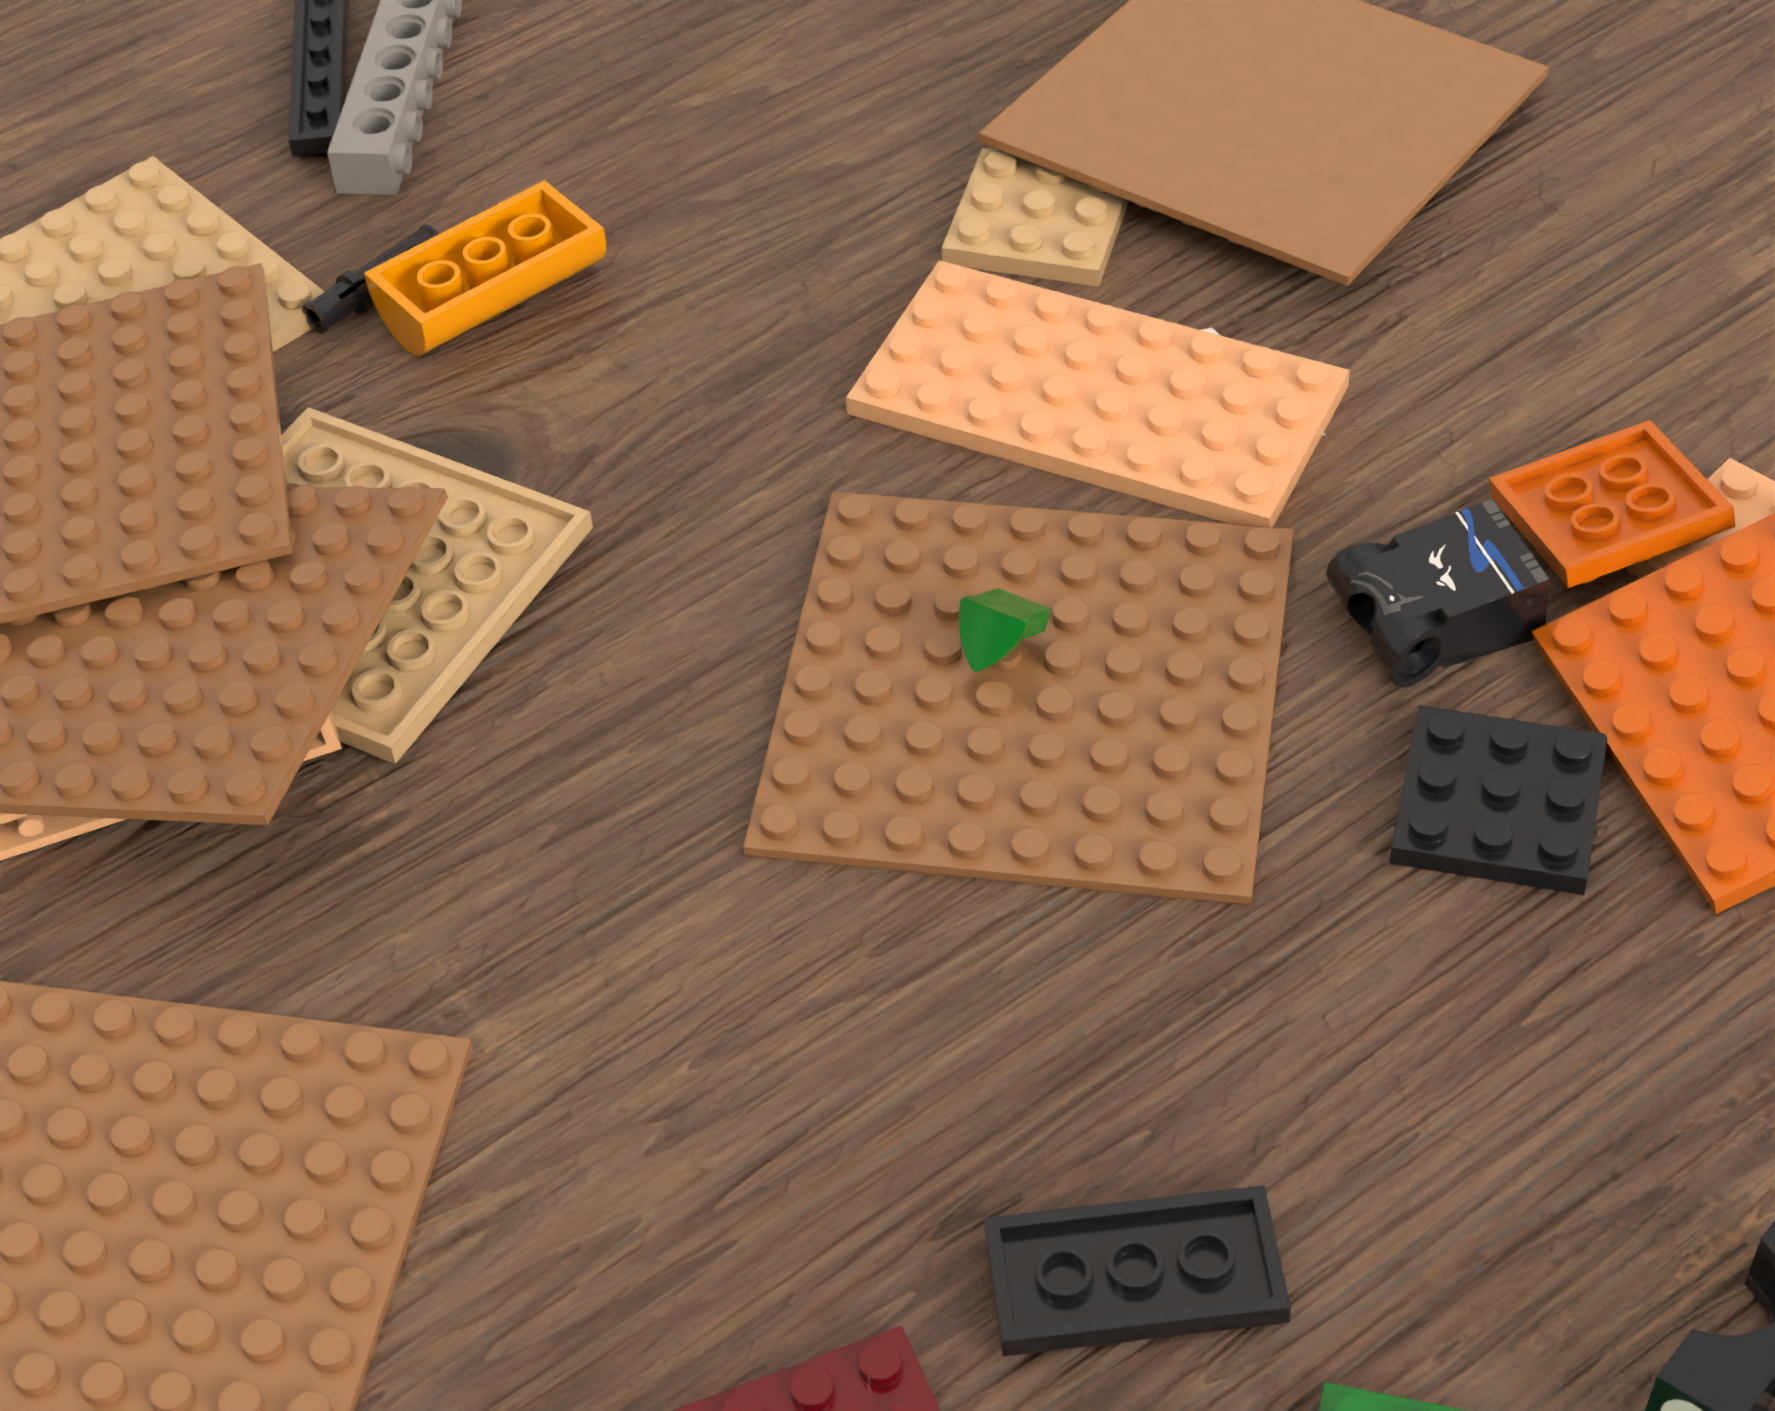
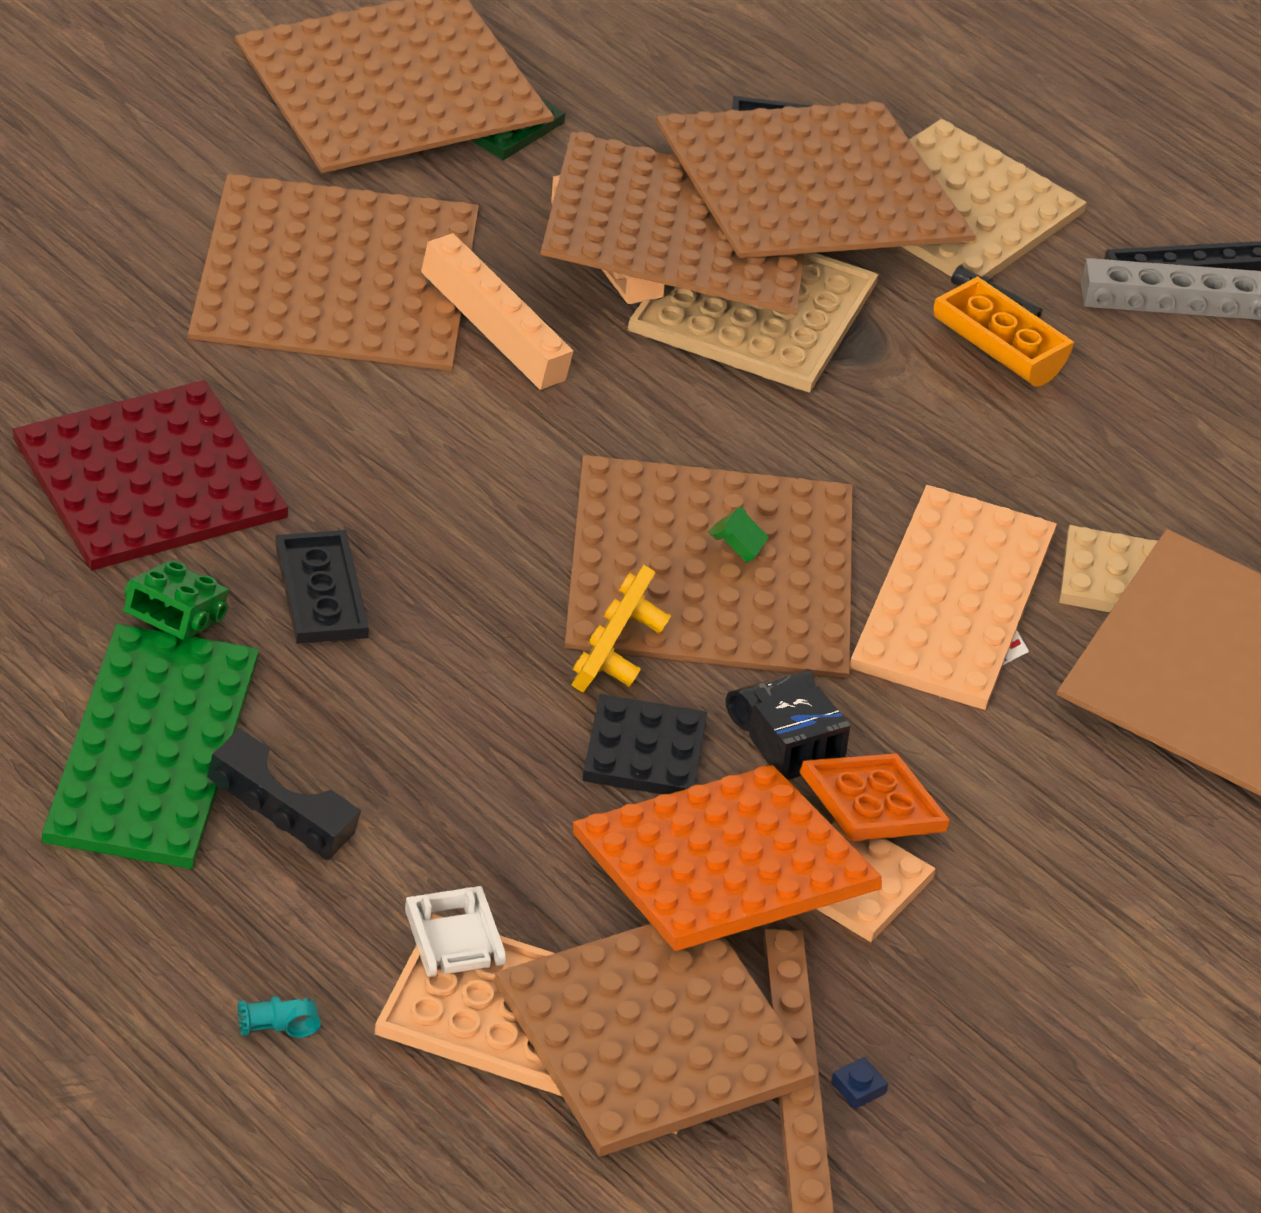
camera: 75 degrees right, 5 degrees down
none -> light nougat brick [421,233,574,390]
none -> yellow plate [571,564,671,693]

